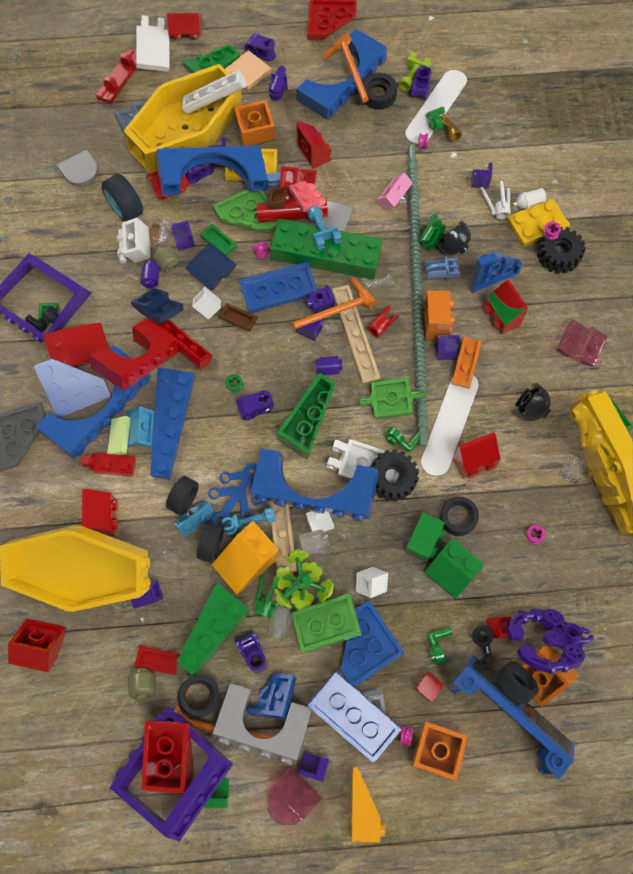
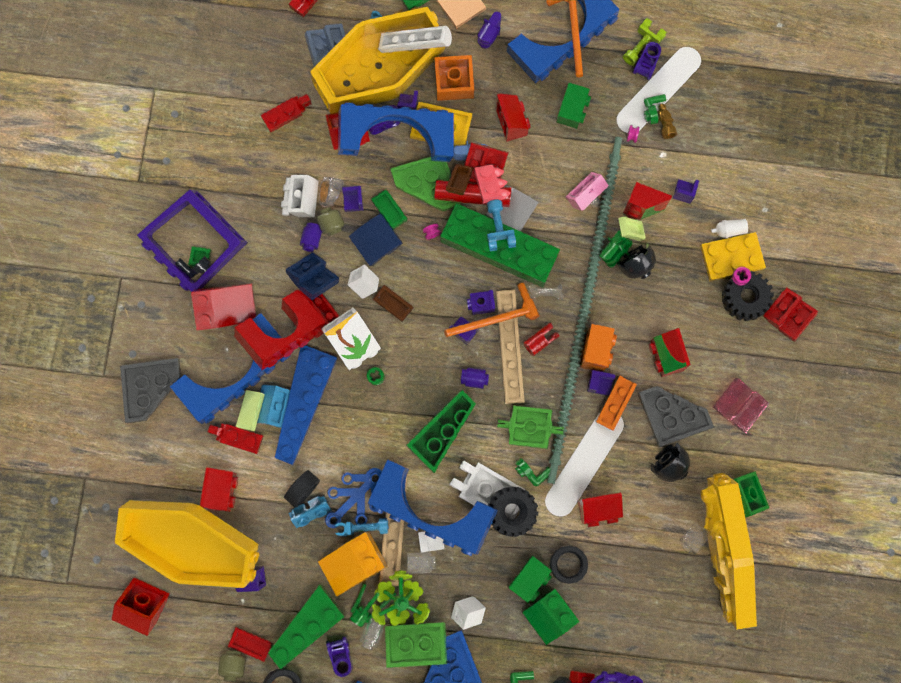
camera: 10 degrees right, 10 degrees up
plate [34,358,111,418] -> none
light grey tile [57,149,98,186] -> none
black wheel [101,174,143,222] -> none
black tyre [197,522,224,563] -> none
dark purple piece [236,390,274,420] -> none
blue plate [239,262,318,313] -> none
black tyre [361,72,397,110] -> none
medium blue arm [425,256,461,281] -> none
blue plate [469,252,523,293] -> none
white plant [480,181,511,219] -> none
dark pink bush [526,525,545,545] -> none
none -> red hinge [261,94,312,133]
none -> white panel [321,308,381,370]
none -> green brick [556,83,592,129]
none -> yellowish green tile [618,217,645,241]
none -> red slope [623,182,672,220]
none -> dark grey plate [638,386,714,447]
none -> red slope [763,287,818,342]

